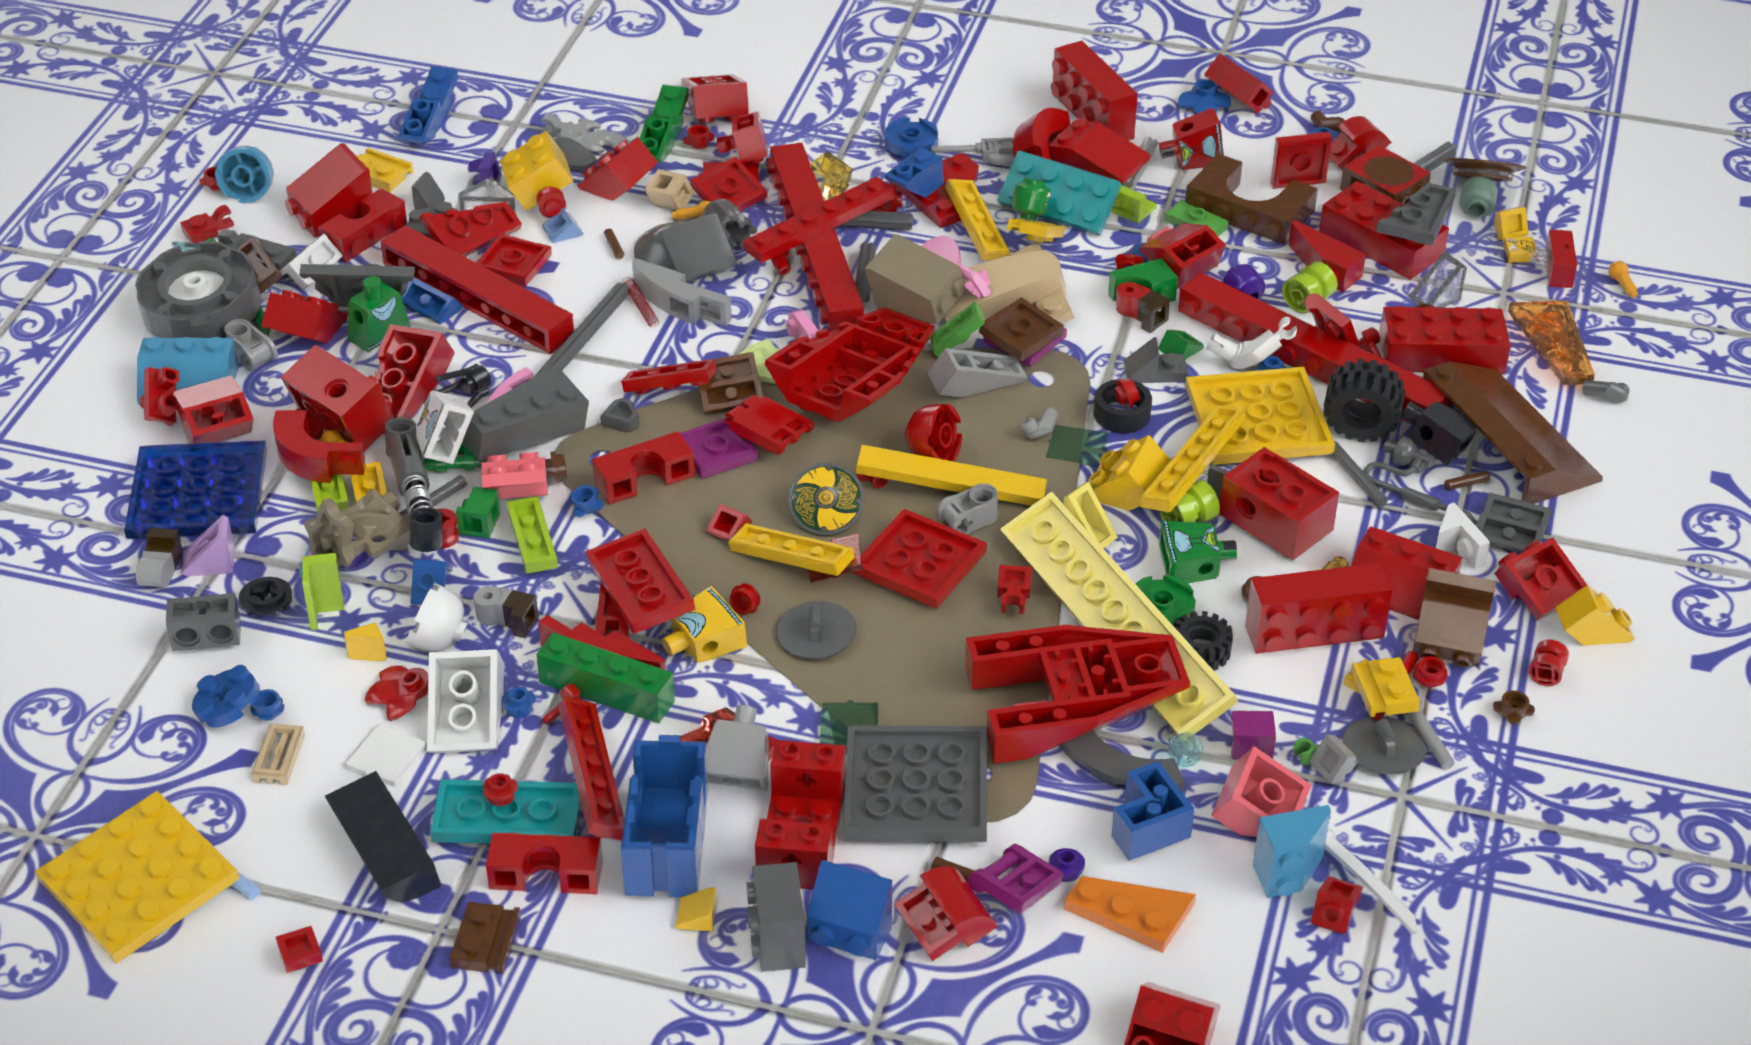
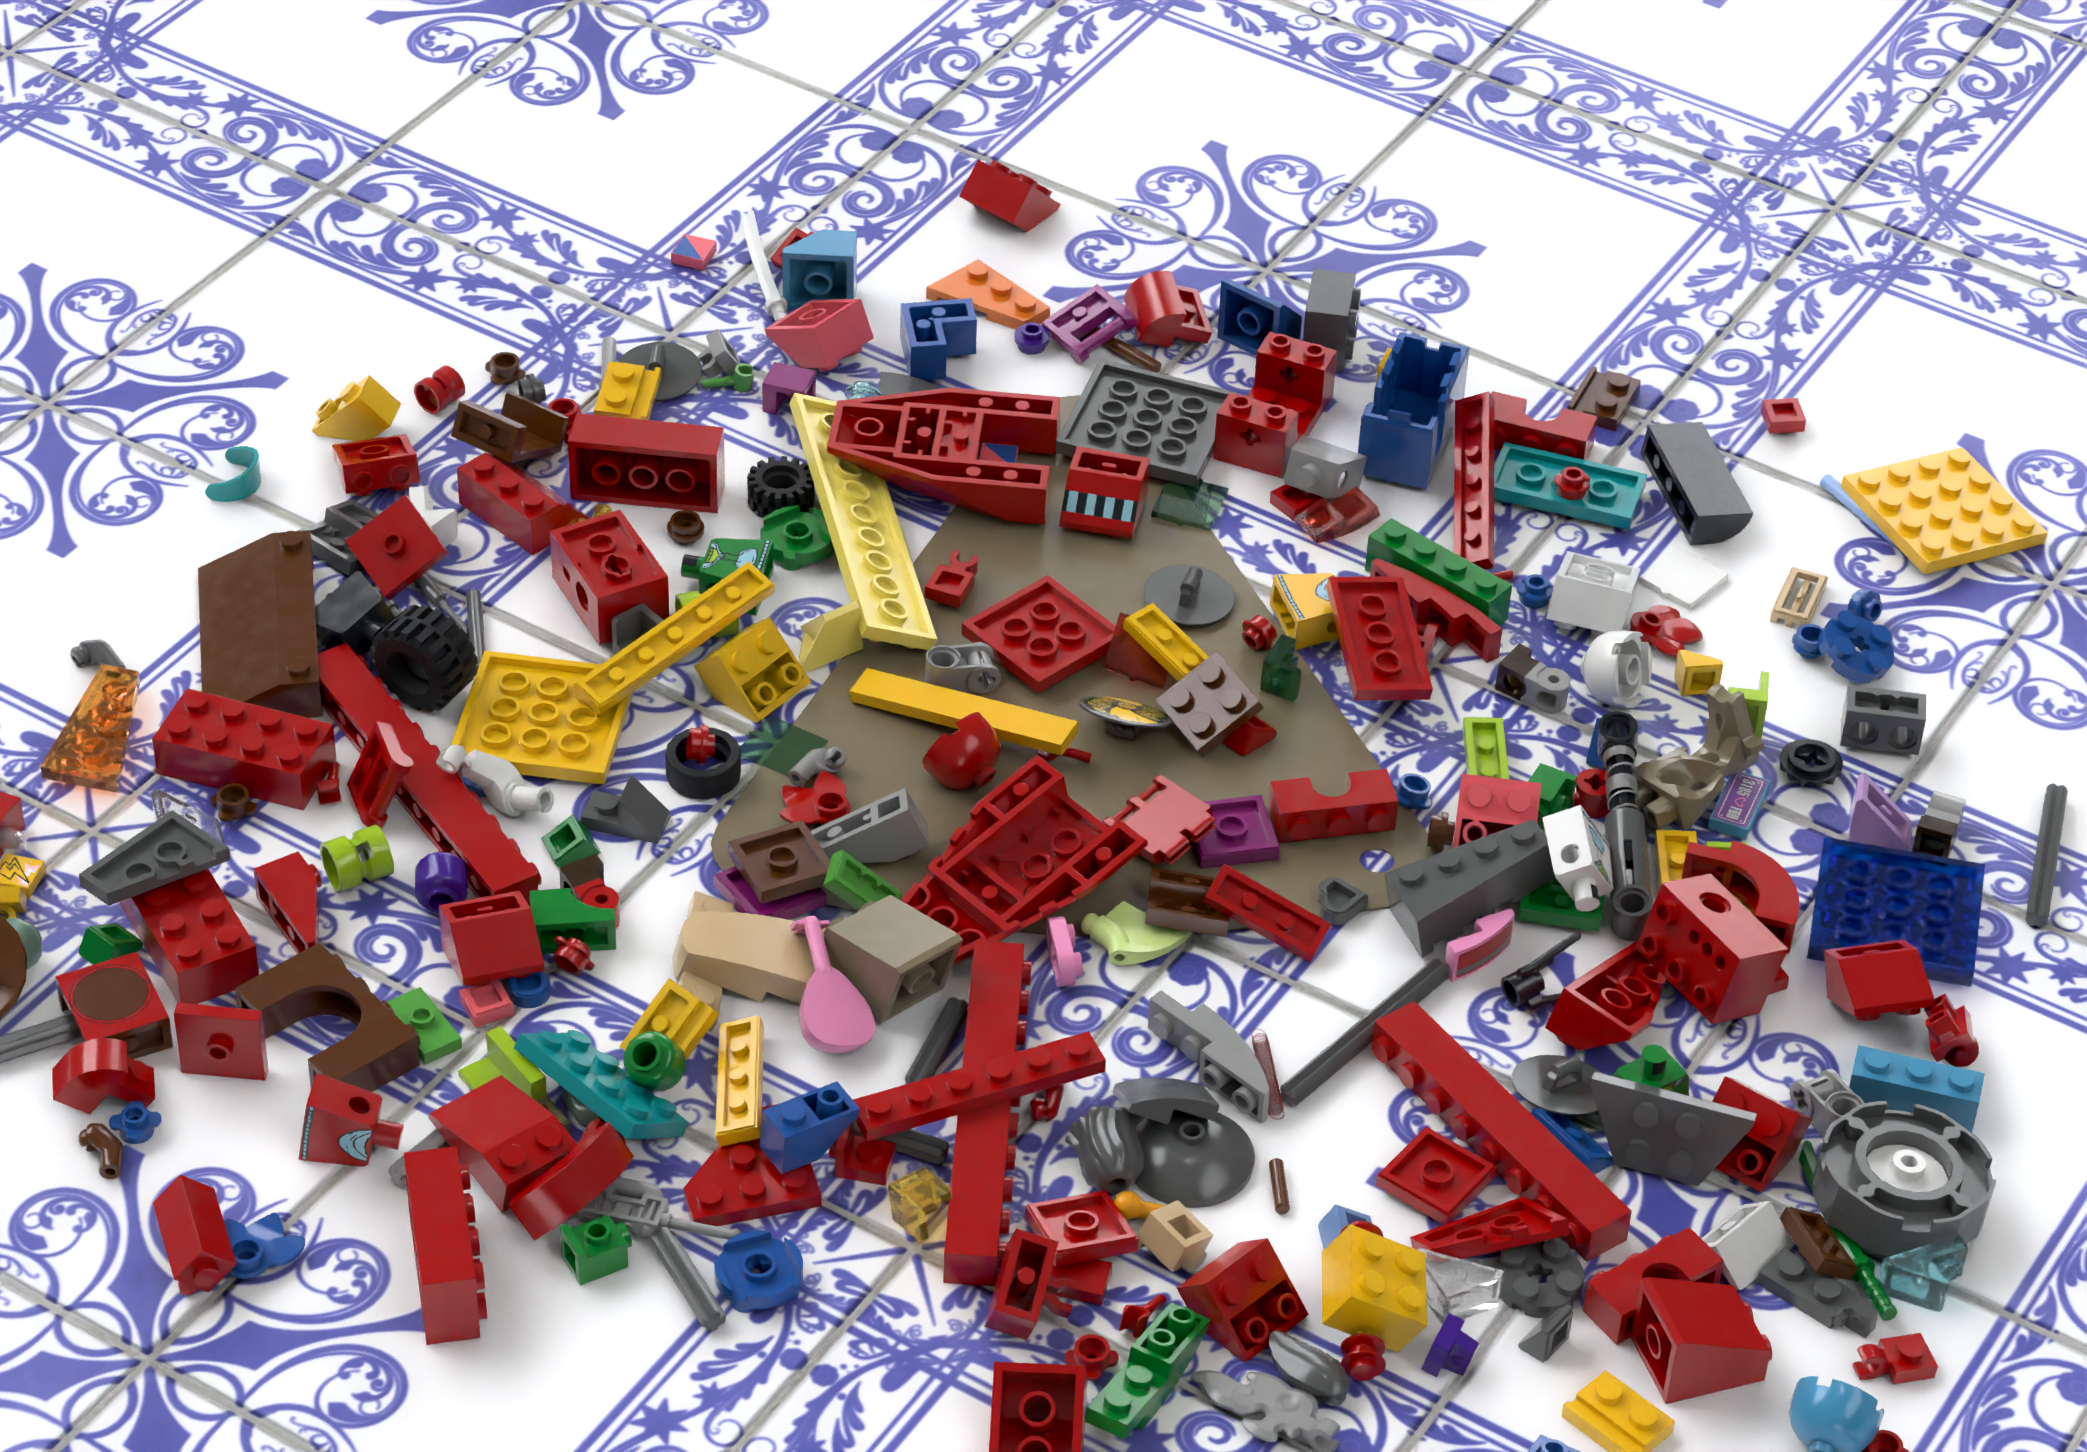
camera: 165 degrees left, 0 degrees up
none -> teal helmet [205,446,261,502]
none -> red plate [345,494,449,600]
none -> dark grey plate [518,373,546,405]
none -> green brick [560,1214,632,1286]
none -> dark grey axle [650,1227,726,1331]
none -> coral tile [671,234,717,271]
none -> red plate [780,771,851,825]
none -> red slope [1059,446,1150,539]
none -> red hand [1118,1294,1166,1338]
none -> plate [1156,651,1264,757]
none -> clear green bracket [1260,634,1301,702]
none -> dark grey shield [1511,1055,1603,1116]
none -> blue plate [1848,589,1883,622]
none -> dark grey axle [2025,783,2068,928]

